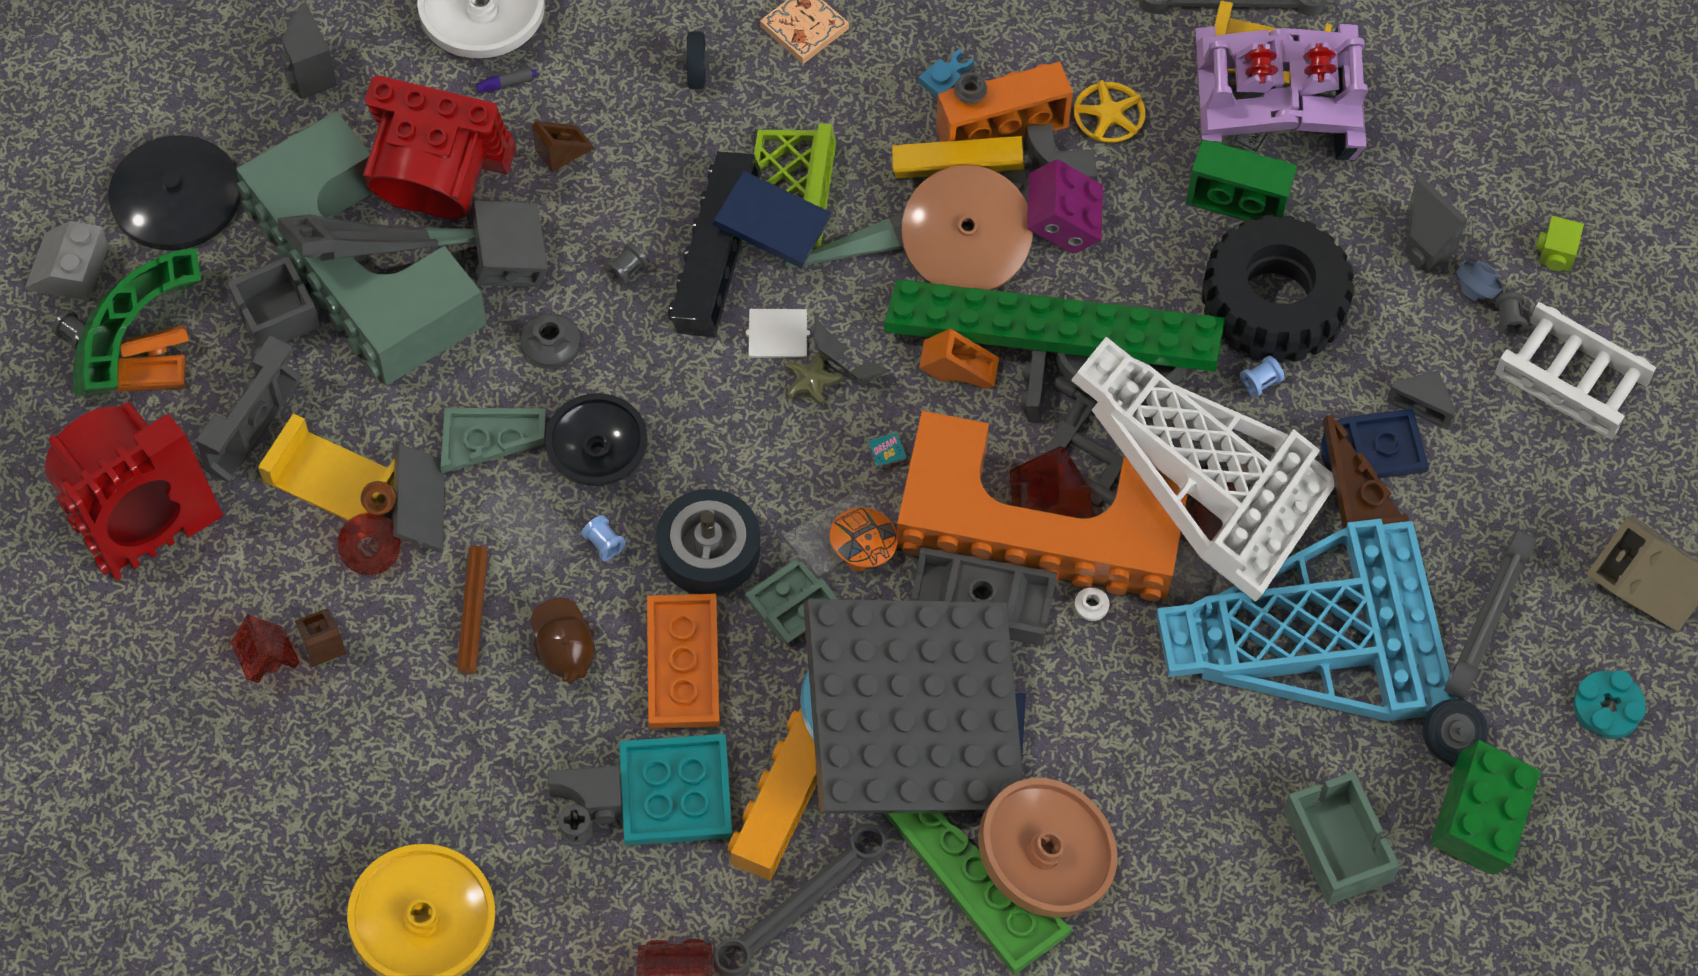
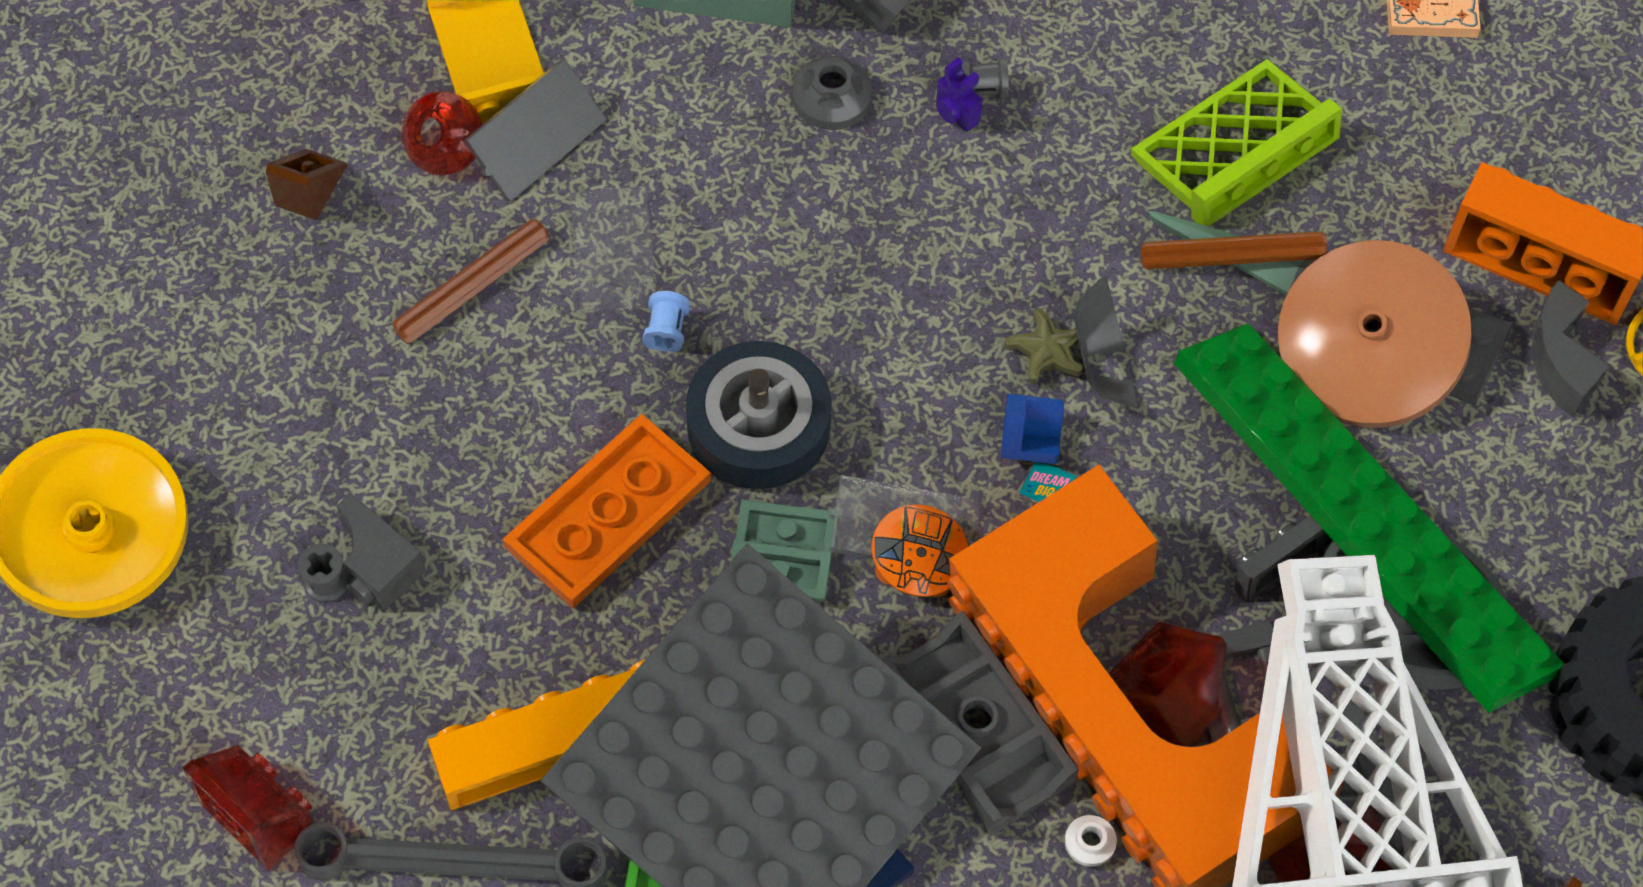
camera: 45 degrees right, 0 degrees up
clear red panel [231,614,300,683] -> none
dark orange plate [361,481,396,515] -> none
sand green wing [441,408,547,473] -> none
reddish brown hair [530,598,596,684] -> none
black dish [545,393,648,486] -> none
teal plate [619,734,732,846] -> none
black brick [668,151,762,338] -> none
dark blue tile [713,171,832,269] -> none
white piece [746,309,810,358] -> none
yellow panel [892,136,1024,179] -> none
dark azure plate [918,49,974,99] -> none
orange arch [919,328,999,389] -> none
dark grey plate [954,72,987,104] -> none
magenta piece [1027,159,1103,253] -> none
light blue bush [1240,355,1285,398] -> none
none -> dark purple plate [936,57,983,132]
none -> blue panel [1001,393,1064,464]
none -> dark orange axle [1141,231,1327,269]

